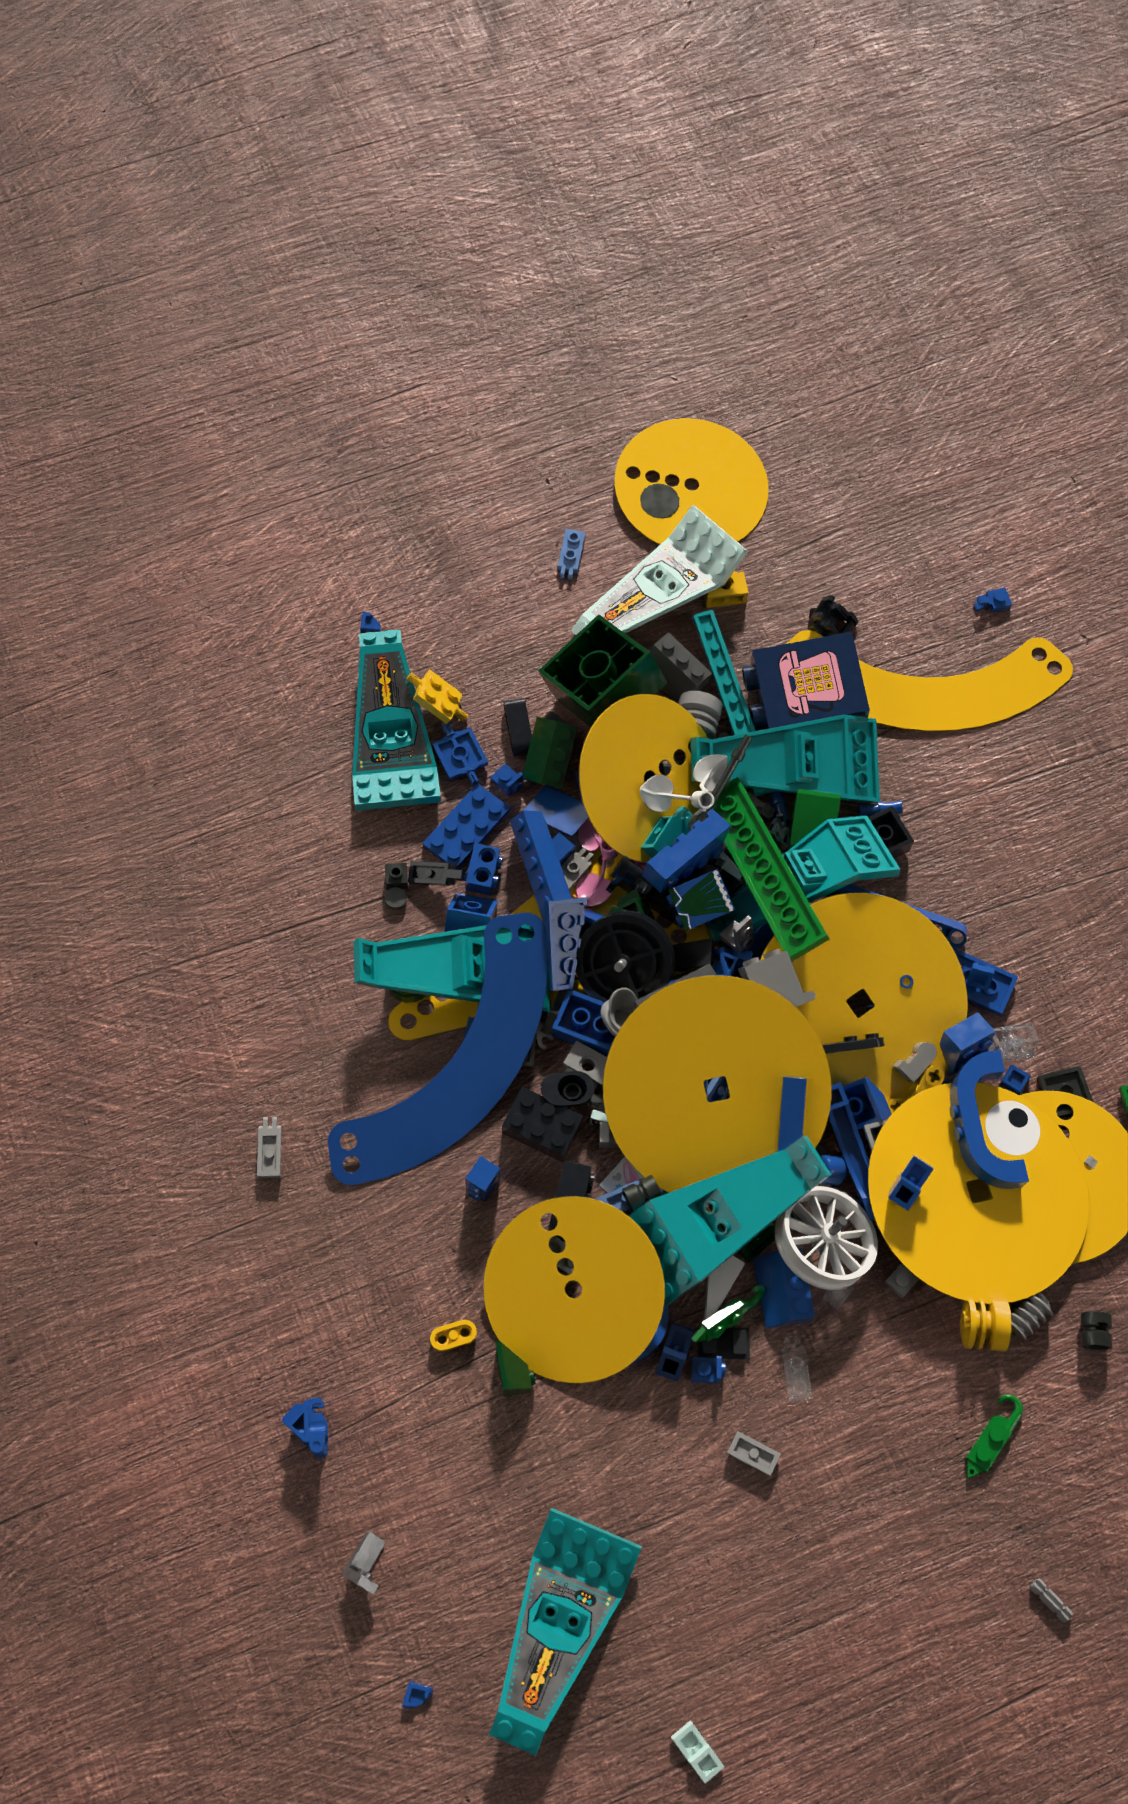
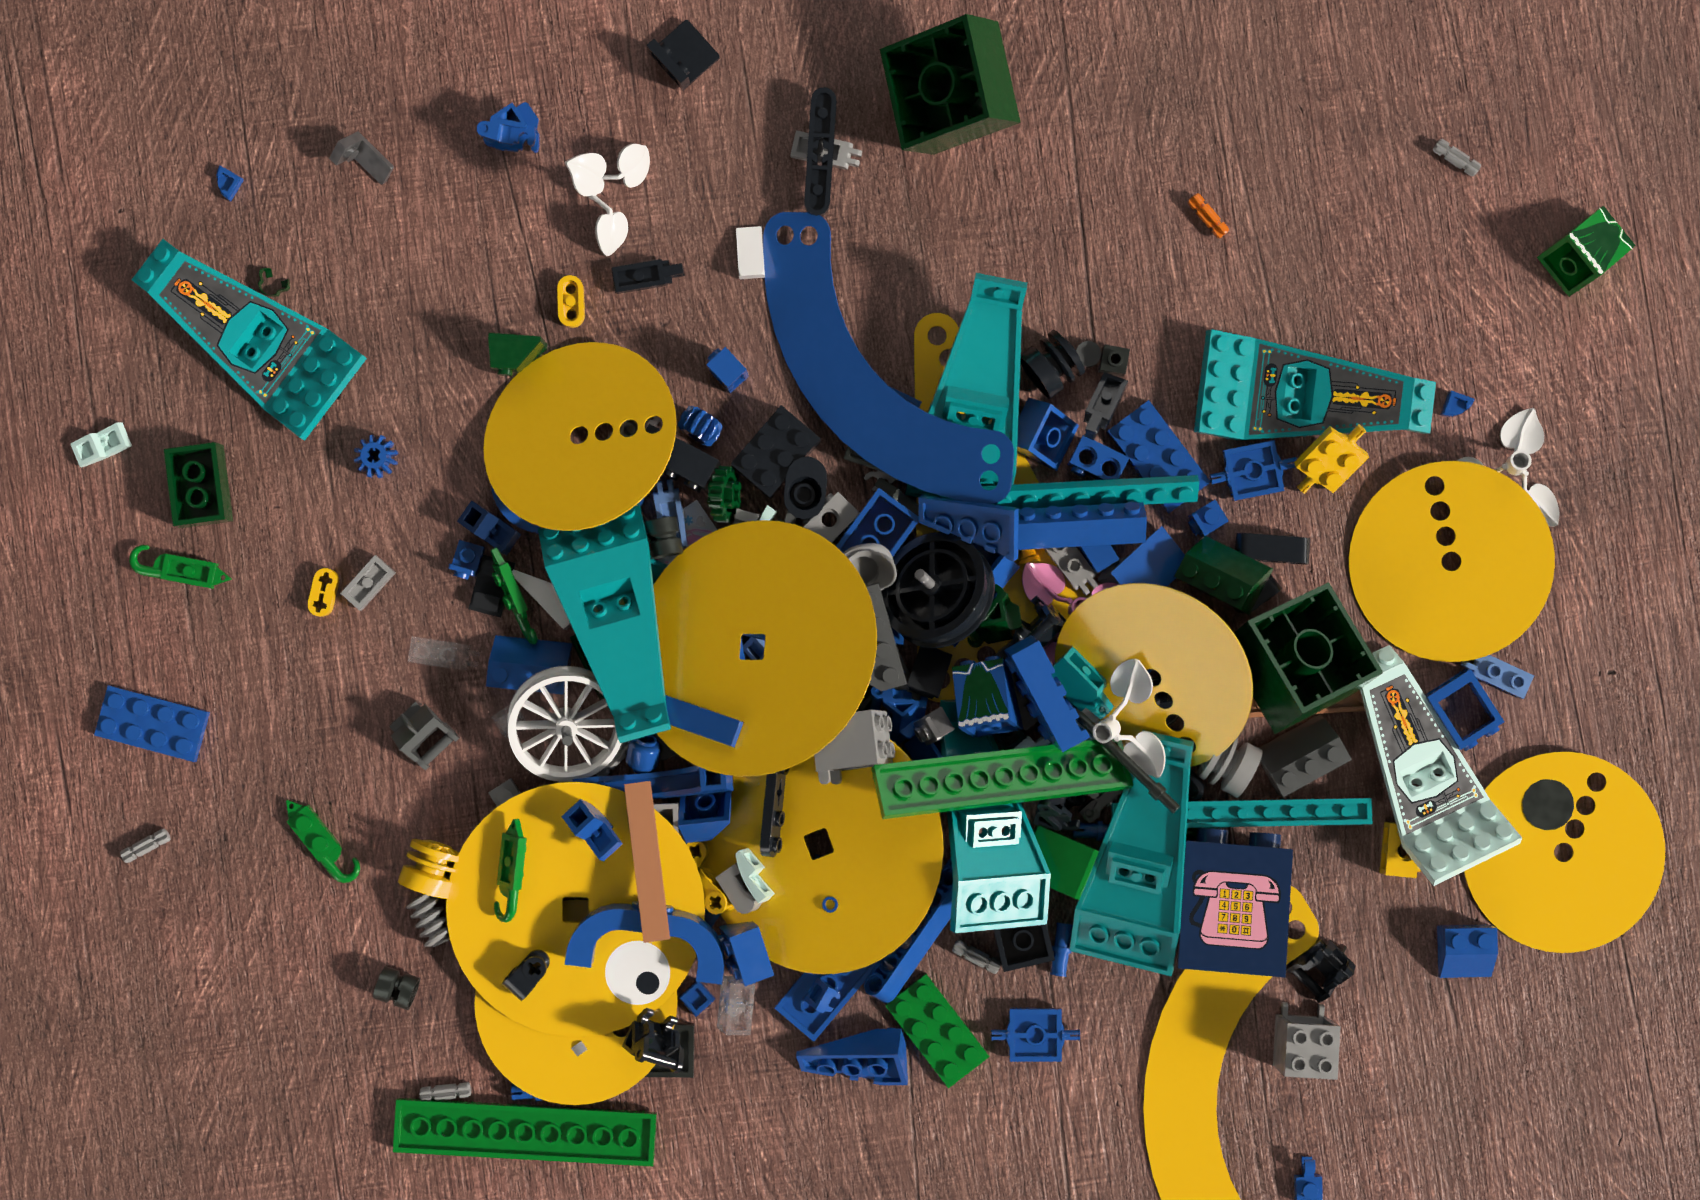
camera: 105 degrees right, 20 degrees up
none -> blue plate [94,685,210,762]
none -> green plate [129,545,232,589]
none -> dark green brick [164,442,233,528]
none -> dark green piece [258,268,290,297]
none -> yellow beam [308,568,339,617]
none -> blue gear [354,435,398,478]
none -> dark grey piece [389,700,460,770]
none -> green plate [494,819,527,923]
none -> black piece [502,950,550,1001]
none -> white plant [565,143,650,256]
none -> black hinge [611,259,685,294]
none -> black piece [622,1008,684,1074]
none -> nougat tile [624,781,670,943]
none -> black bracket [646,20,720,91]
none -> blue gear [678,406,723,446]
none -> dark green gear [707,466,742,523]
none -> light aqua slope [735,848,775,904]
none -> white slope [736,226,765,279]
none -> blue wedge [796,1028,908,1085]
none -> black piece [804,87,837,216]
none -> dark green brick [879,14,1021,155]
none -> green plate [885,973,990,1089]
none -> teal plate [938,475,1199,509]
none -> light grey axle [952,940,1001,974]
none -> blue plate [991,1008,1080,1062]
none -> black wheel [1020,329,1085,399]
none -> orange axle [1188,193,1229,239]
none -> light grey container [1273,1002,1341,1080]
none -> yellow piece [1349,461,1555,662]
none -> blue window [1424,669,1504,751]
none -> light grey axle [1433,139,1481,177]
none -> blue slope [1437,924,1498,978]
none -> white plant [1443,408,1559,527]
none -> green slope [1537,206,1636,297]

